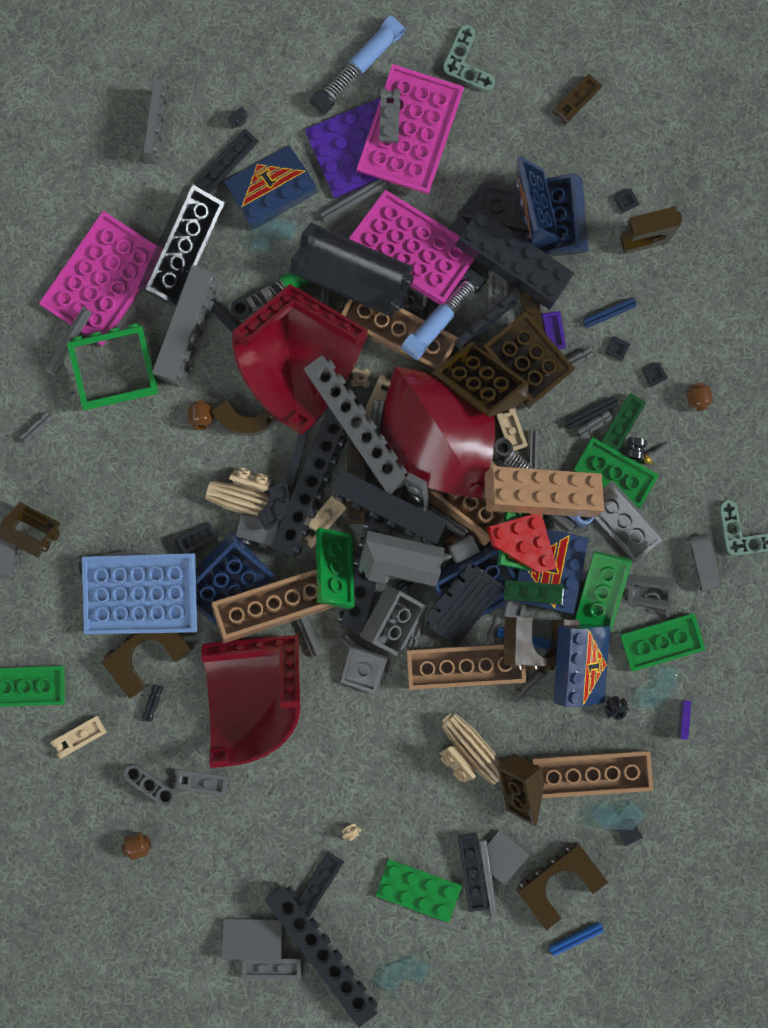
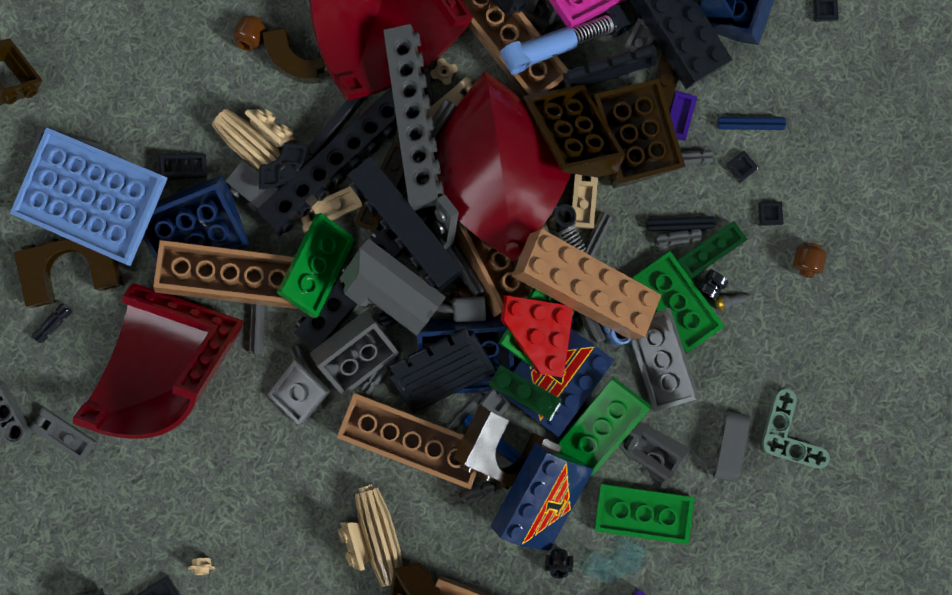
camera: 20 degrees right, 0 degrees up
dark brown arch [619,206,682,254] -> none

